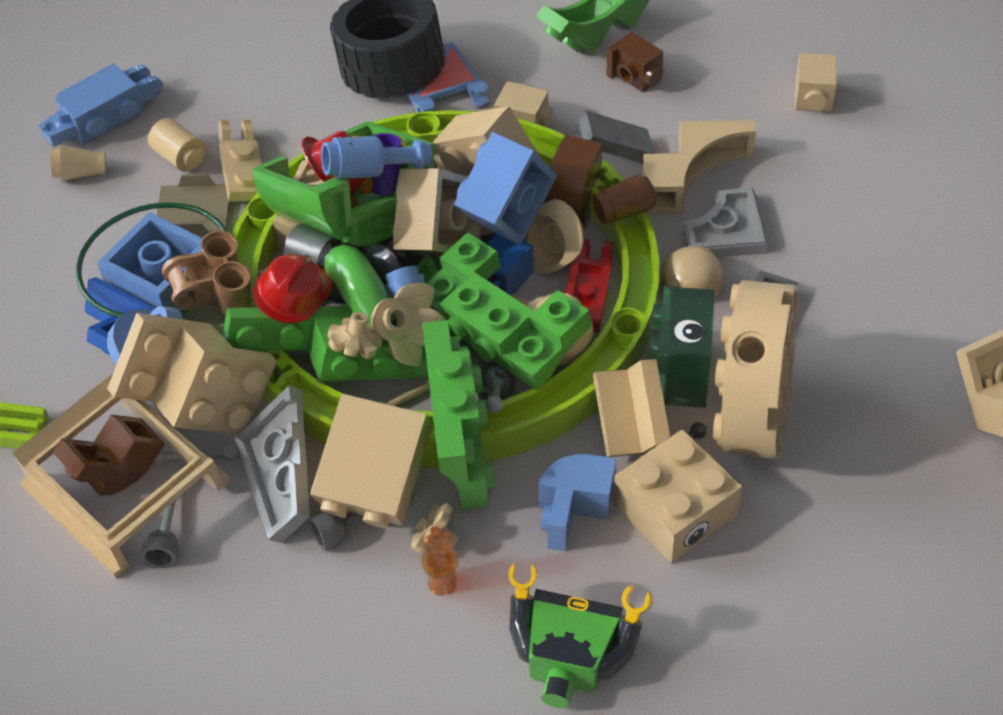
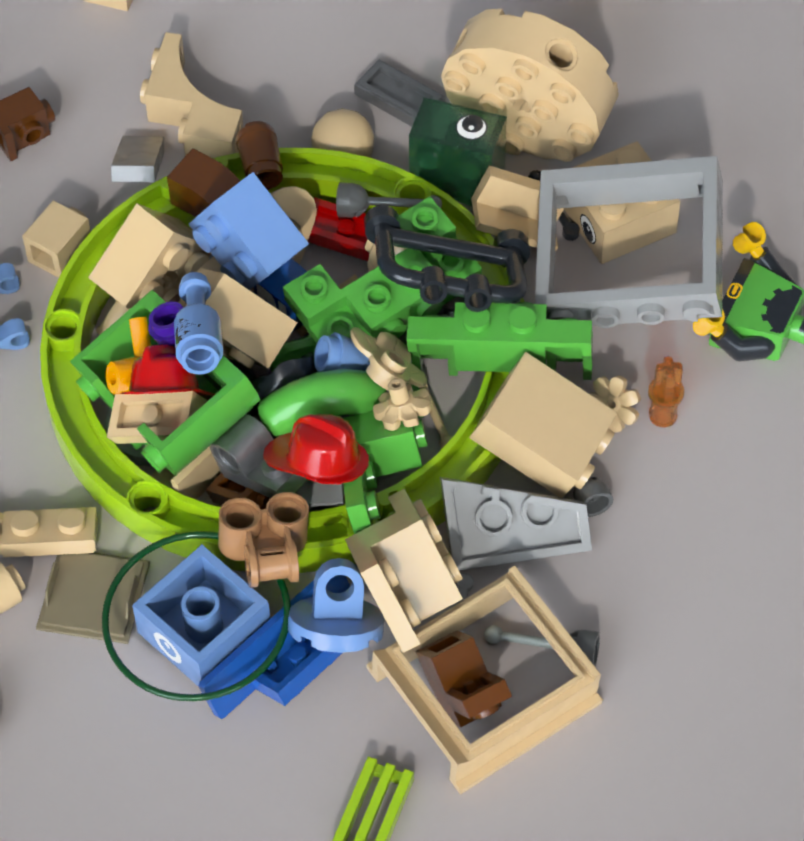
camera: 80 degrees left, 5 degrees up
medium blue brick [538,454,616,551] -> none
light grey tile [683,187,768,257] -> none
none -> dark grey hinge [336,182,442,218]
none -> black bar [364,205,530,312]
none -> light grey window [535,156,723,328]

